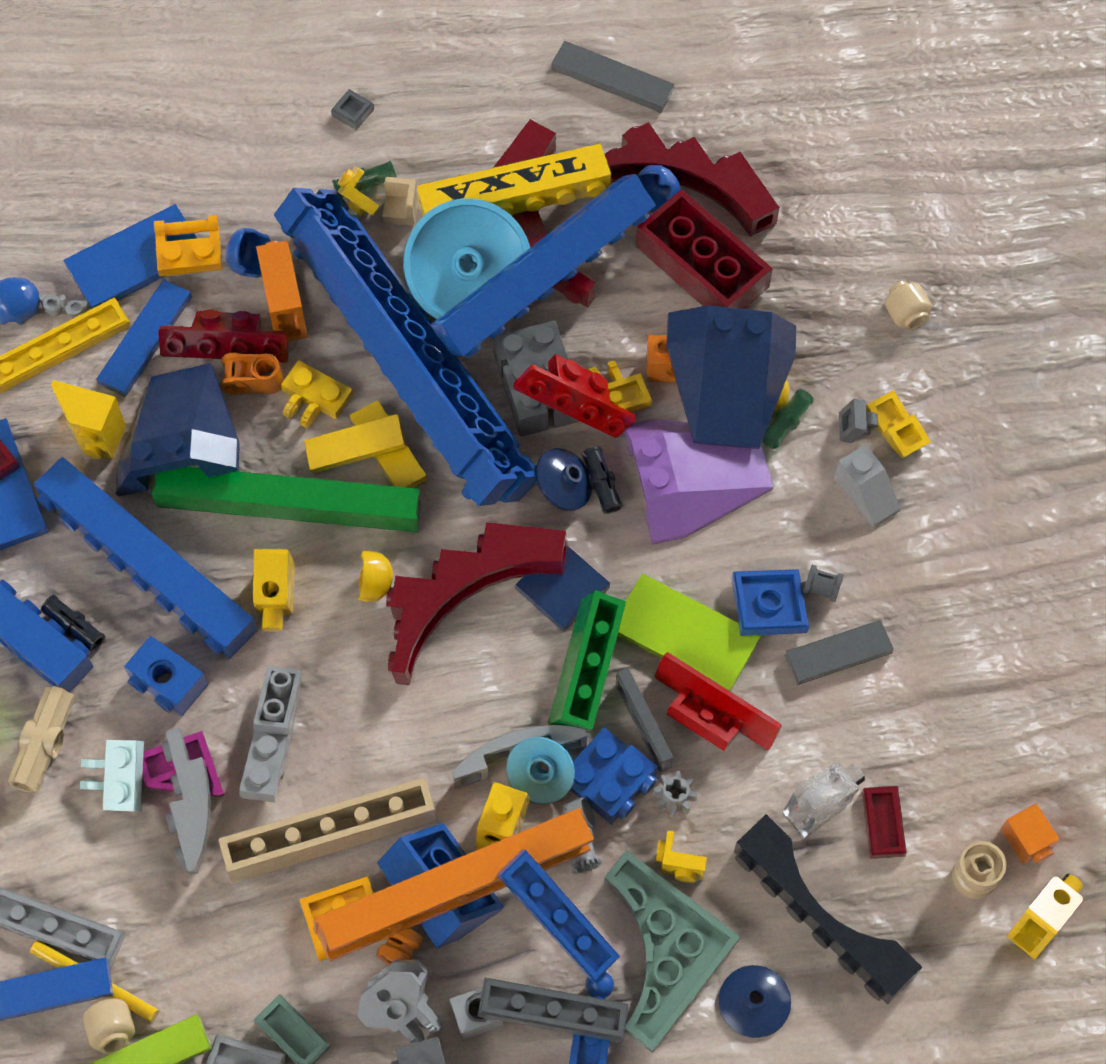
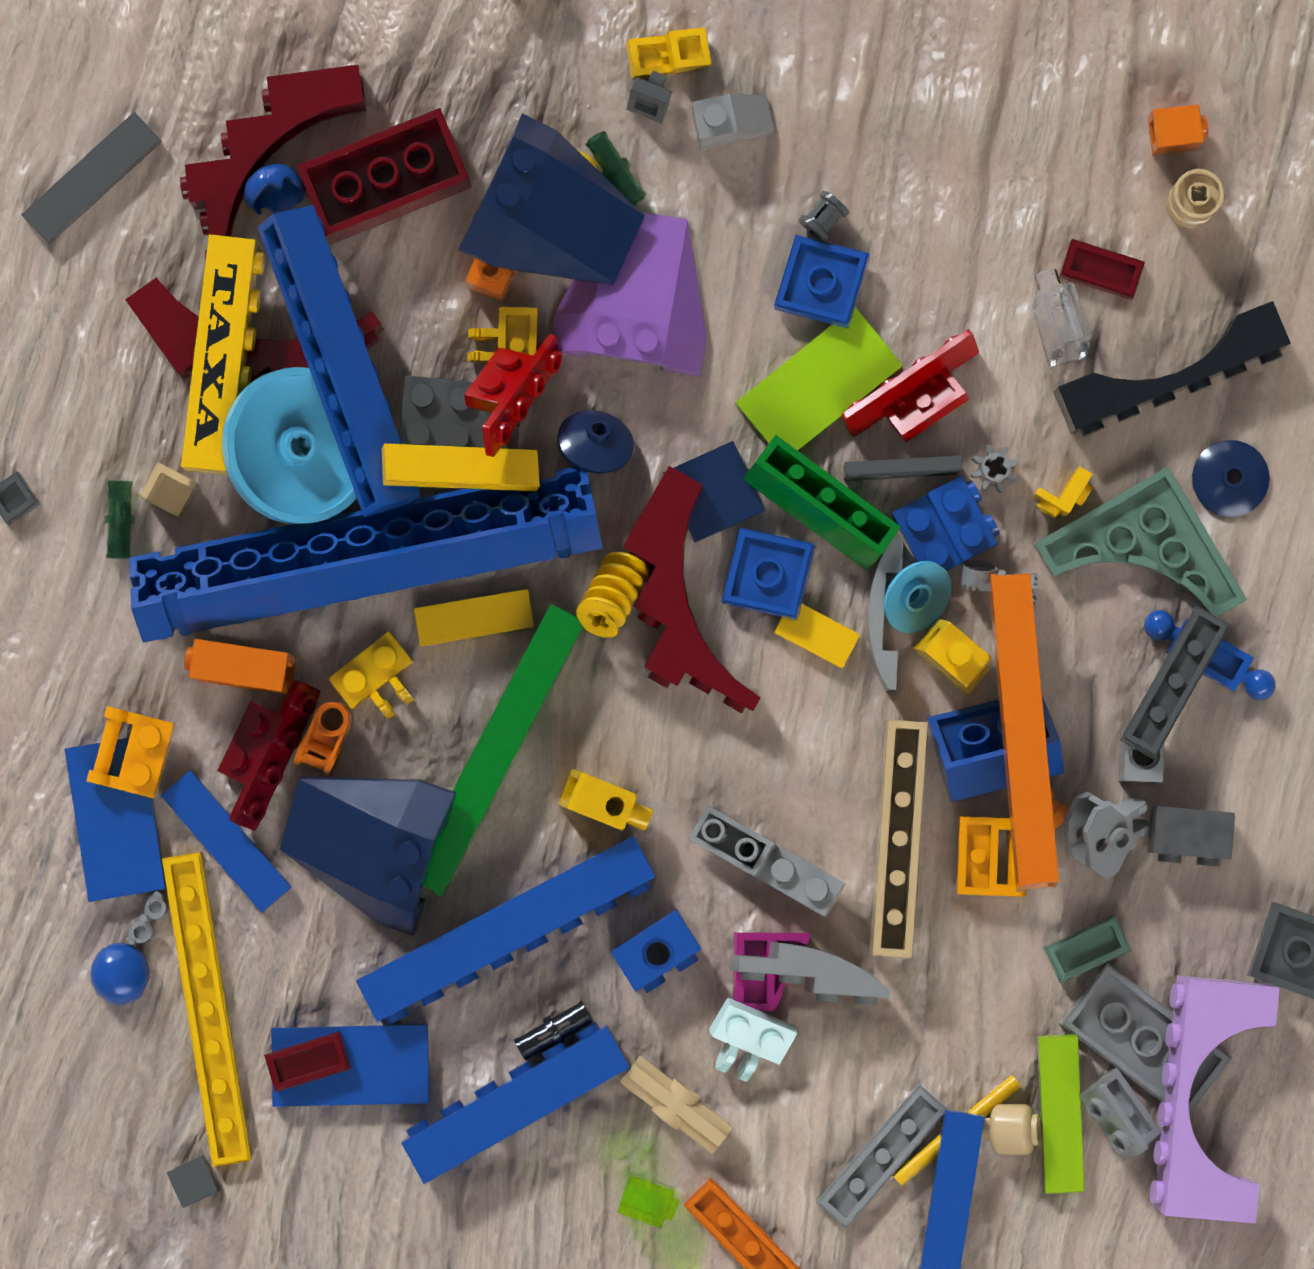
camera: 65 degrees left, 20 degrees up
yellow slope [51,380,127,460] -> none
blue hair [226,228,271,278] -> none
yellow tile [304,414,407,474] -> none
yellow bracket [338,166,379,216] -> none
yellow hair [358,550,393,602] -> none
blue tile [497,849,620,982] -> none
black pin [582,446,623,514] -> none
dark grey tile [785,620,894,685] -> none
yellow torso [1006,874,1083,960] -> none
none -> yellow tile [381,443,540,491]
none -> yellow piece [576,552,650,638]
none -> blue tile [721,528,816,621]
none -> yellow tile [774,604,860,669]

